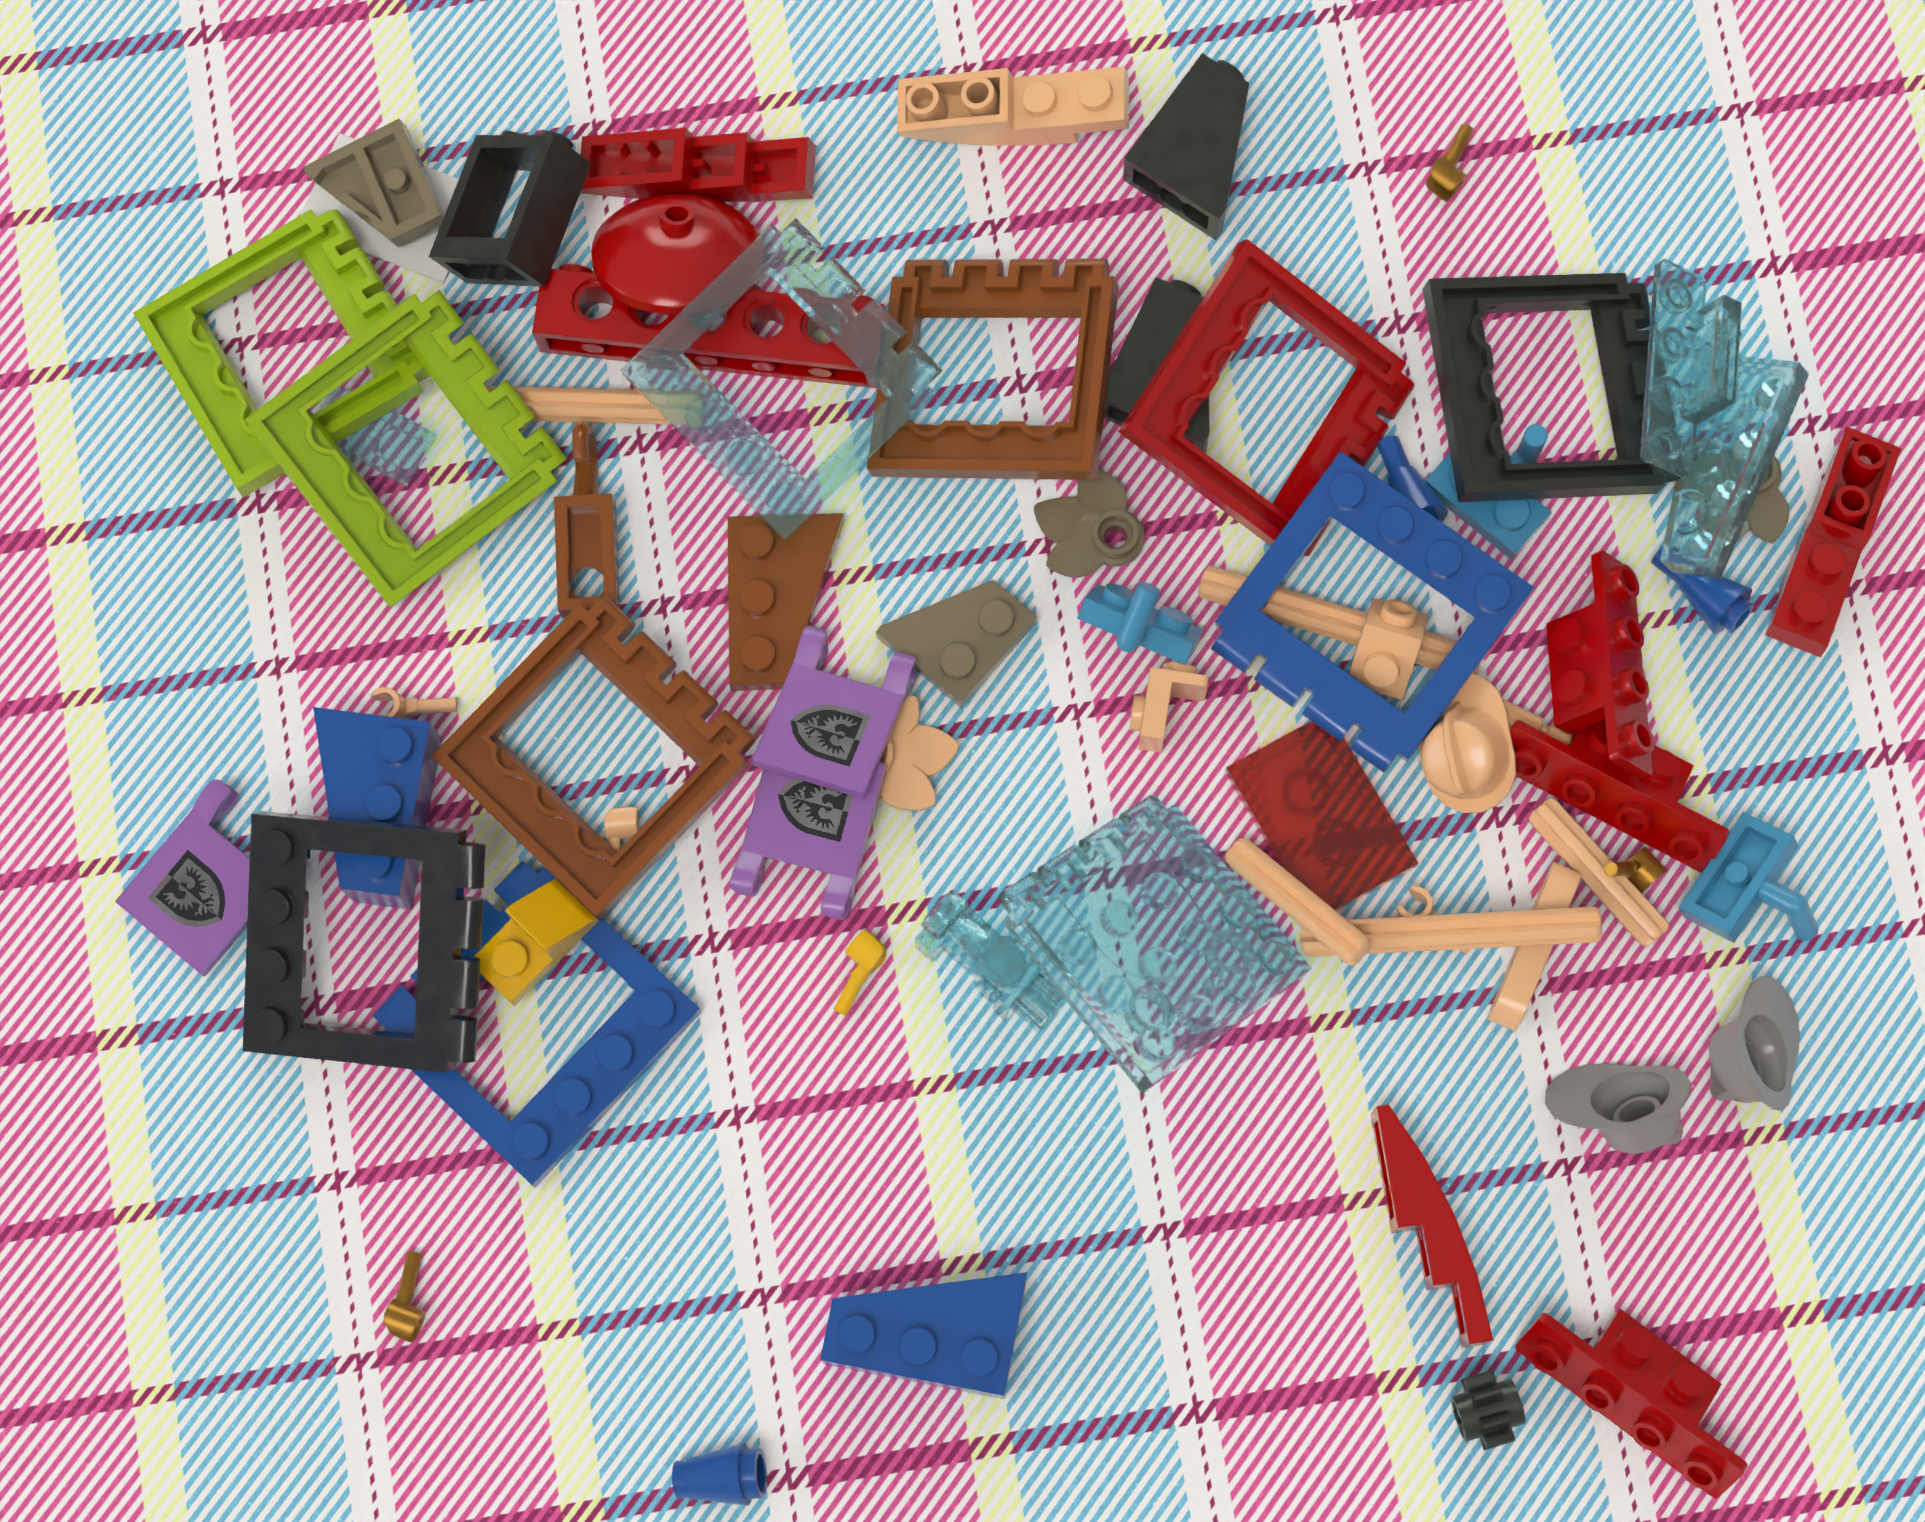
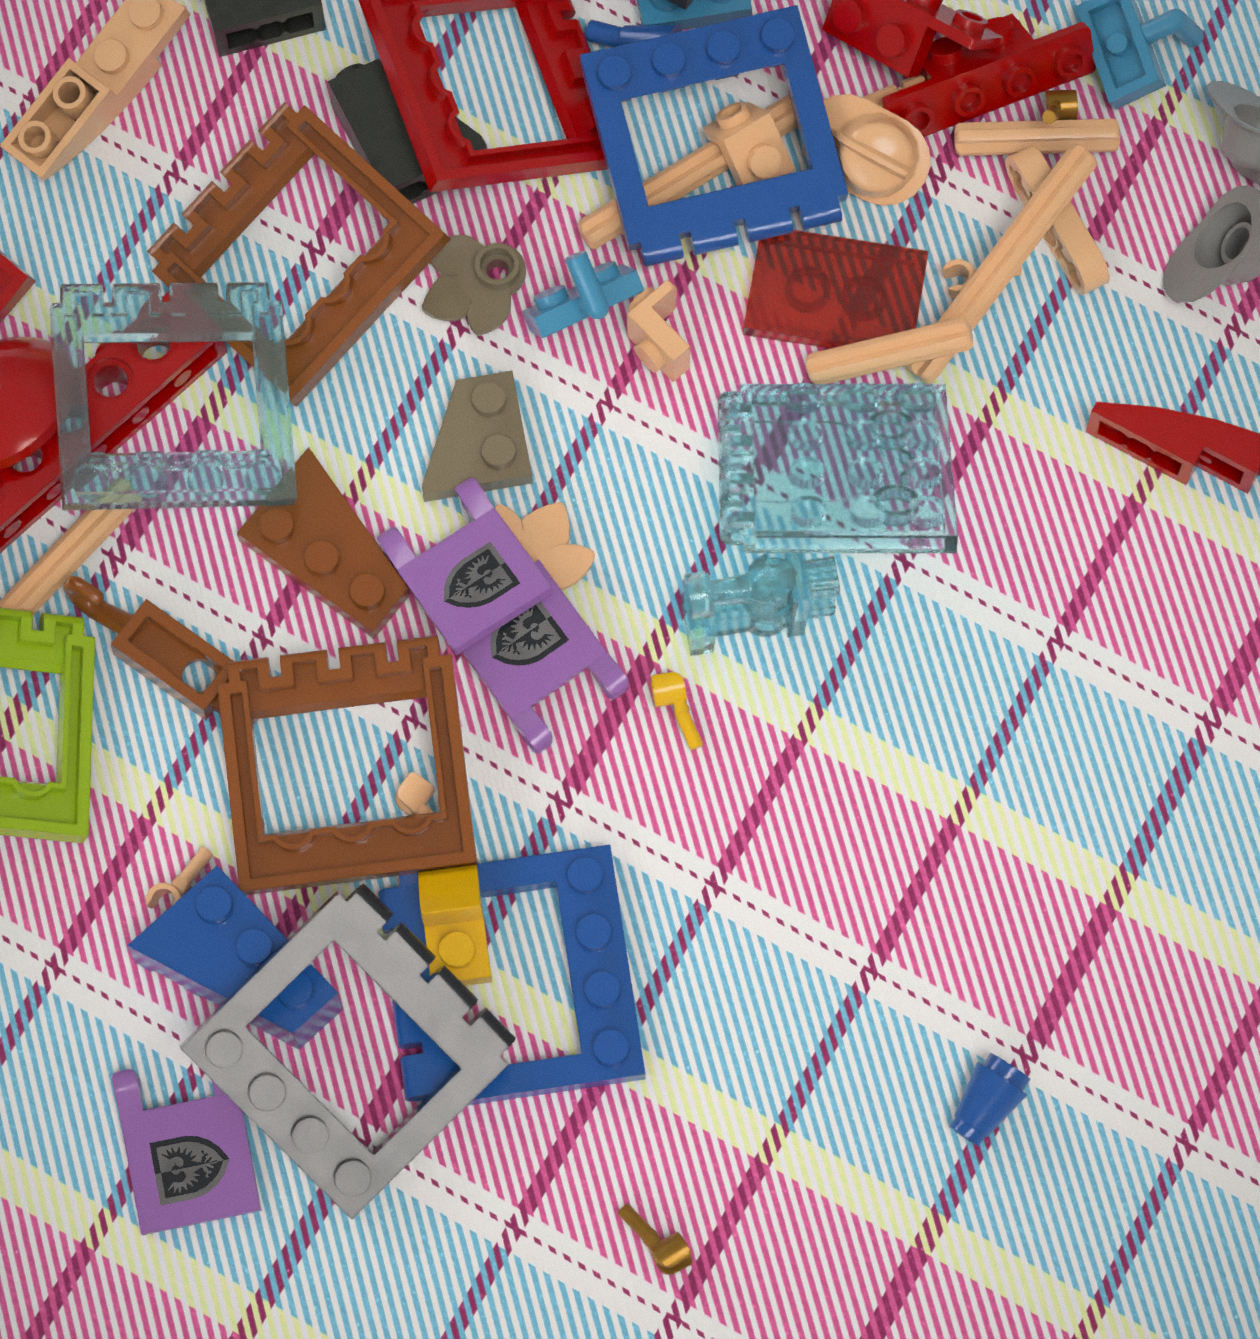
camera: 55 degrees left, 5 degrees down
blue wedge [820,1272,1027,1399] -> none

